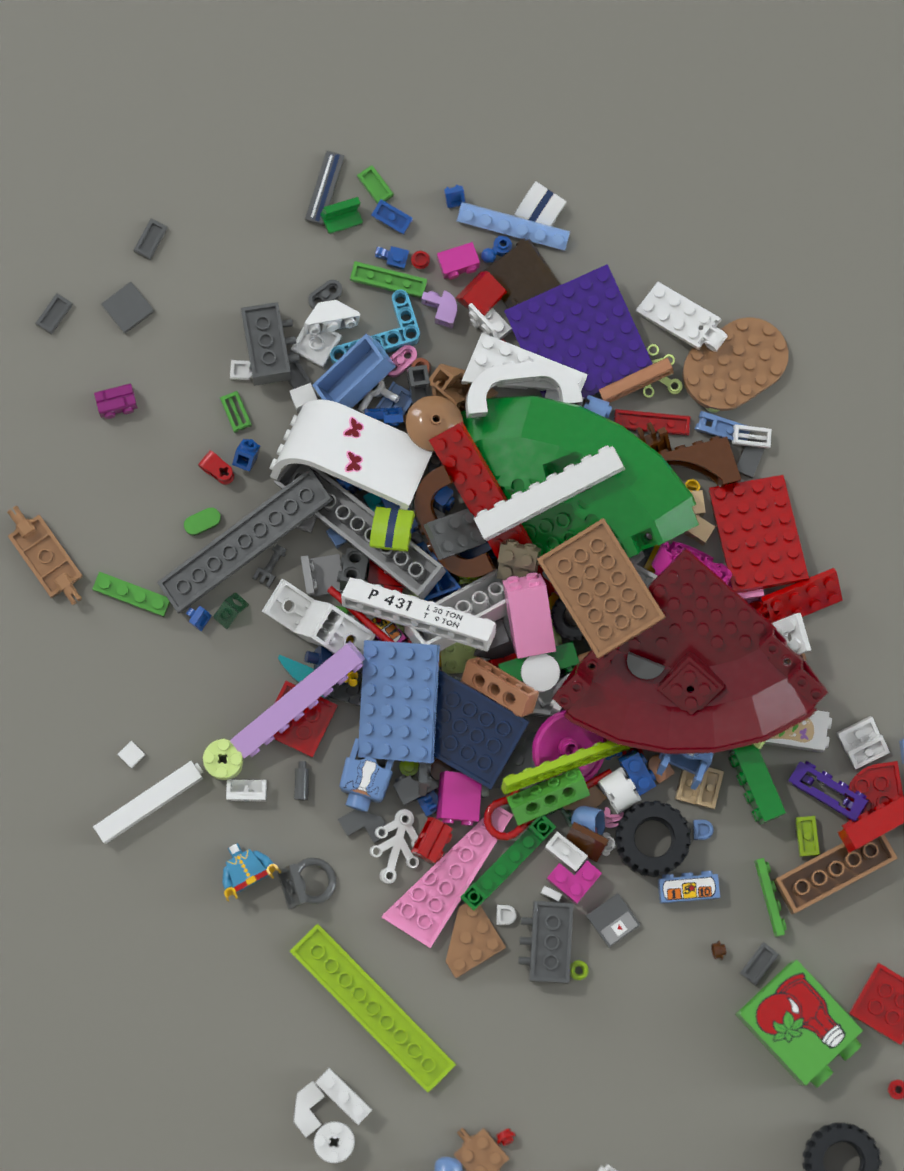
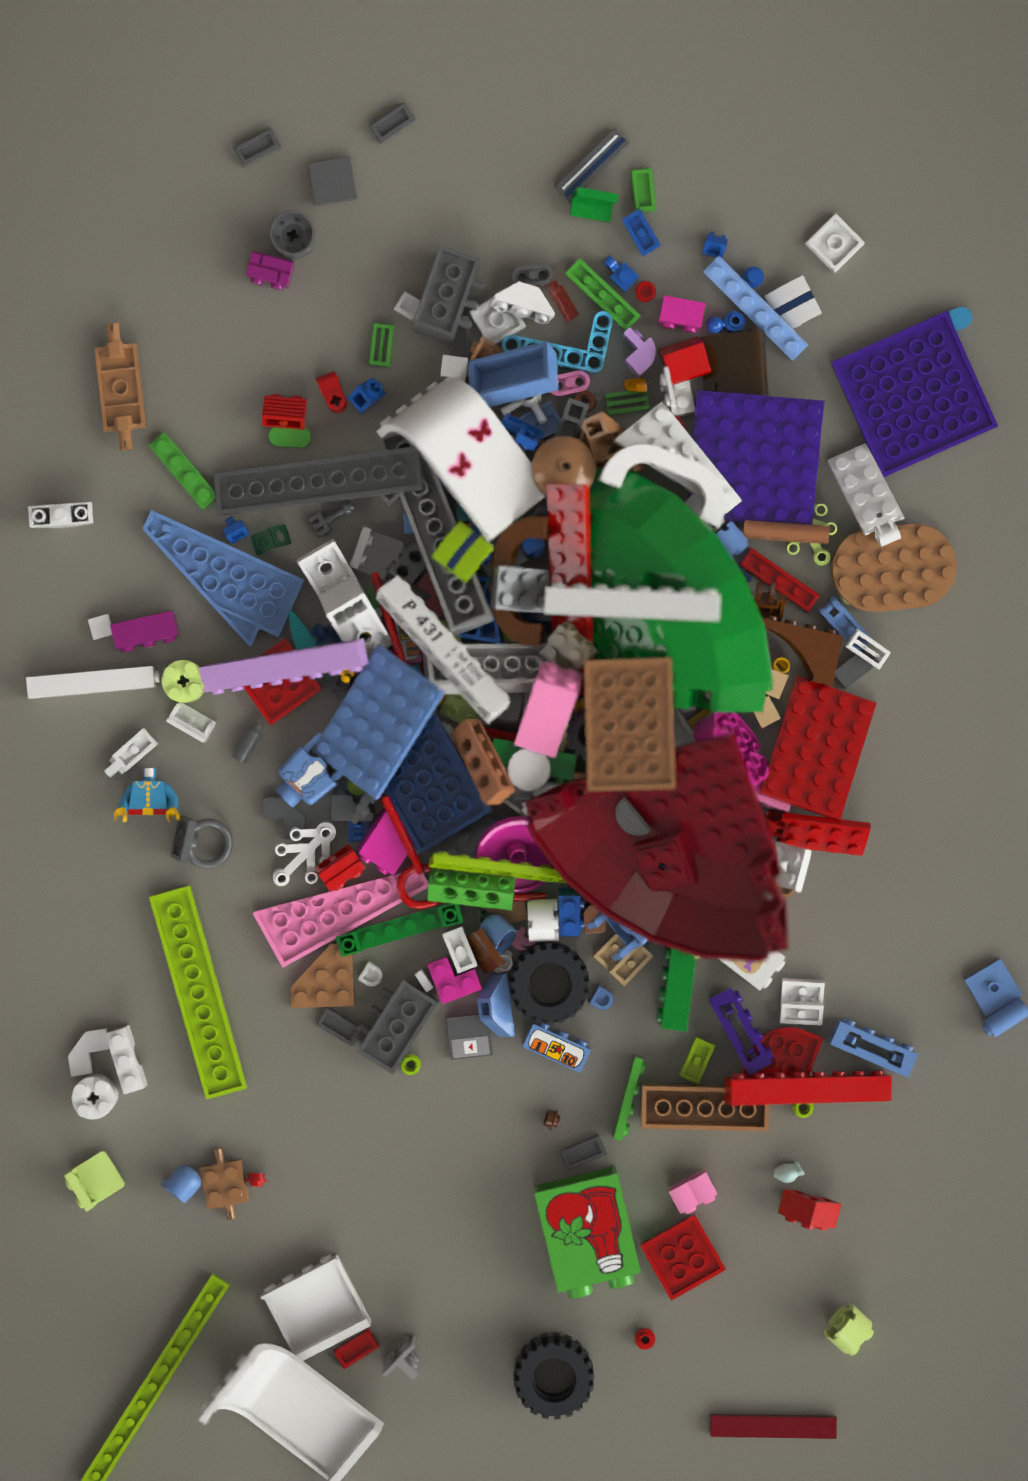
camera: 30 degrees right, 10 degrees up
none -> white slope [28,502,94,528]
none -> white hinge [104,728,158,777]
none -> magenta brick [110,611,180,653]
none -> medium blue wing [143,510,305,647]
none -> red brick [262,394,308,430]
none -> dark grey wheel [270,210,315,260]
none -> dark grey tile [316,1007,361,1047]
none -> red bar [381,795,425,875]
none -> medium nougat bracket [469,336,503,360]
none -> medium blue slope [477,973,515,1037]
none -> clear red cylinder [549,280,579,322]
none -> bright green tile [605,391,650,416]
none -> light orange tile [624,377,647,392]
none -> bright pink brick [668,1169,717,1214]
none -> blue plate [743,267,764,288]
none -> white tile [805,213,865,273]
none -> dark purple plate [830,311,998,477]
none -> dark azure tile [948,307,972,331]

